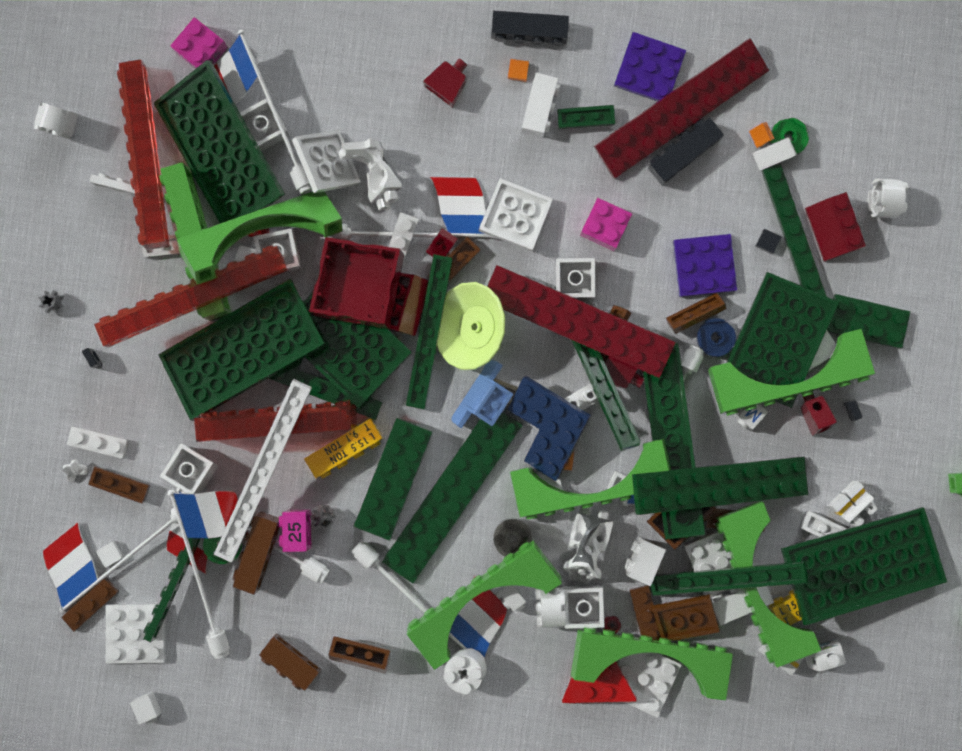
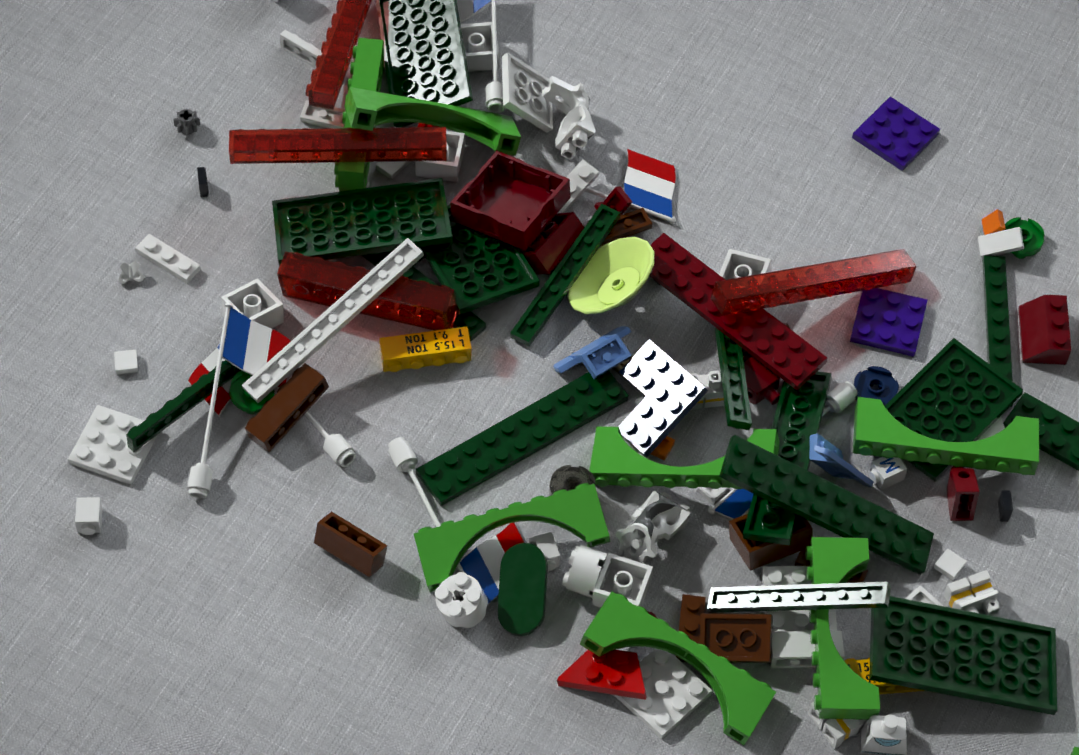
camera: 15 degrees right, 30 degrees down
flag [43,508,178,613] -> none
reddish brown plate [61,578,119,632] -> none
reddish brown plate [88,466,150,504] -> none
reddish brown brick [259,634,321,691] -> none
dark pink brick [279,510,312,552] -> none
flat silver gear [310,505,336,529] -> none
dark green brick [353,418,433,541] -> none
dark red torso [423,58,468,108] -> none
white plate [479,178,553,252] -> none
black brick [491,10,569,46] -> none
orange tile [508,59,529,82] -> none
white brick [521,73,560,137] -> none
dark green plate [557,105,616,130] -> none
dark pink brick [580,197,632,251] -> none
dark red plate [593,38,769,178] -> none
white brick [623,537,666,586] -> none
black brick [648,117,724,186] -> none
reddish brown plate [666,293,727,334] -> none
black tile [755,228,781,254] -> none
none -> dark green tile [497,543,548,636]
none -> clear red brick [711,249,917,316]
none -> medium blue plate [809,433,874,487]
none -> white tile [934,548,967,581]

